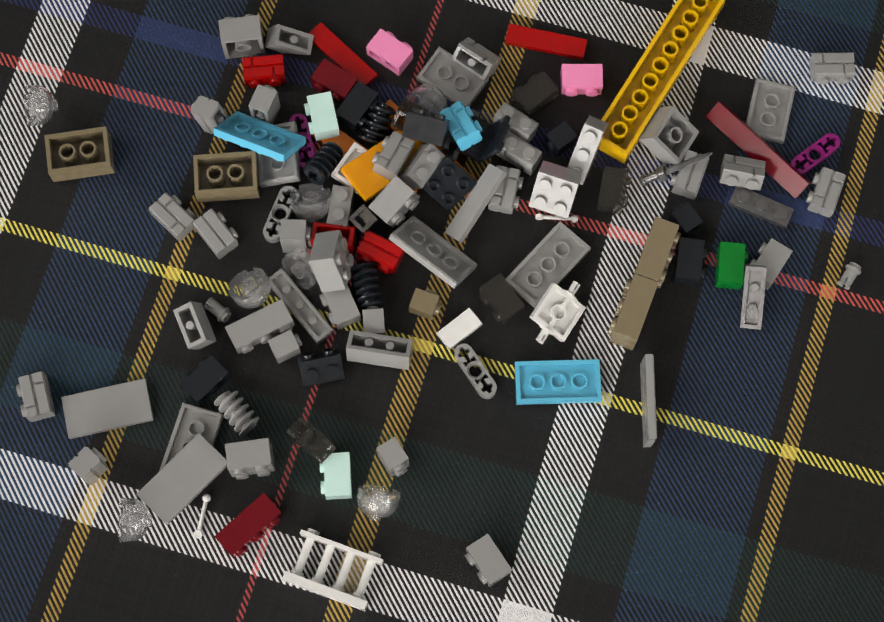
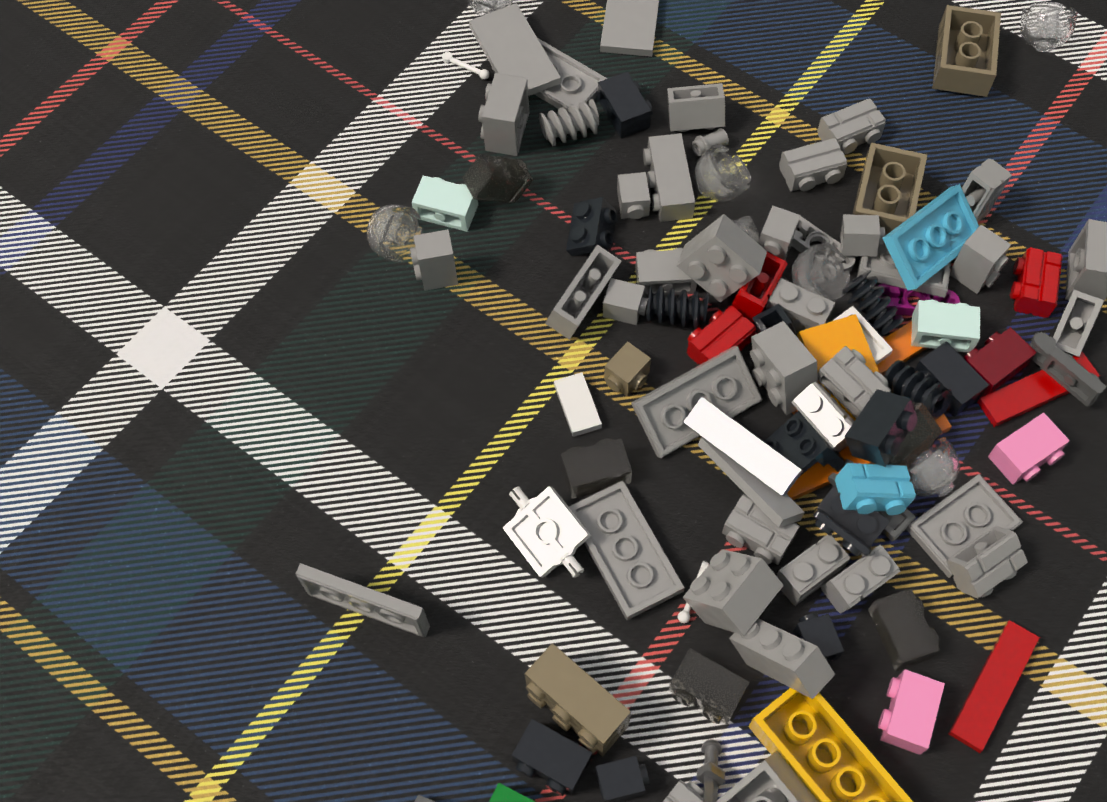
camera: 115 degrees right, 10 degrees down
dark red brick [214,493,283,559] -> none
light grey tile [265,268,334,344] -> none
white fence [282,528,384,611] -> none
light grey beam [454,344,497,399] -> none
light grey brick [465,534,512,587] -> none
medium azure plate [514,359,602,405] -> none
dark tan brick [607,274,659,350] -> none
none -> tile [684,397,803,496]
none -> light grey brick [840,214,885,257]
none -> dark grey hinge [1029,332,1107,407]

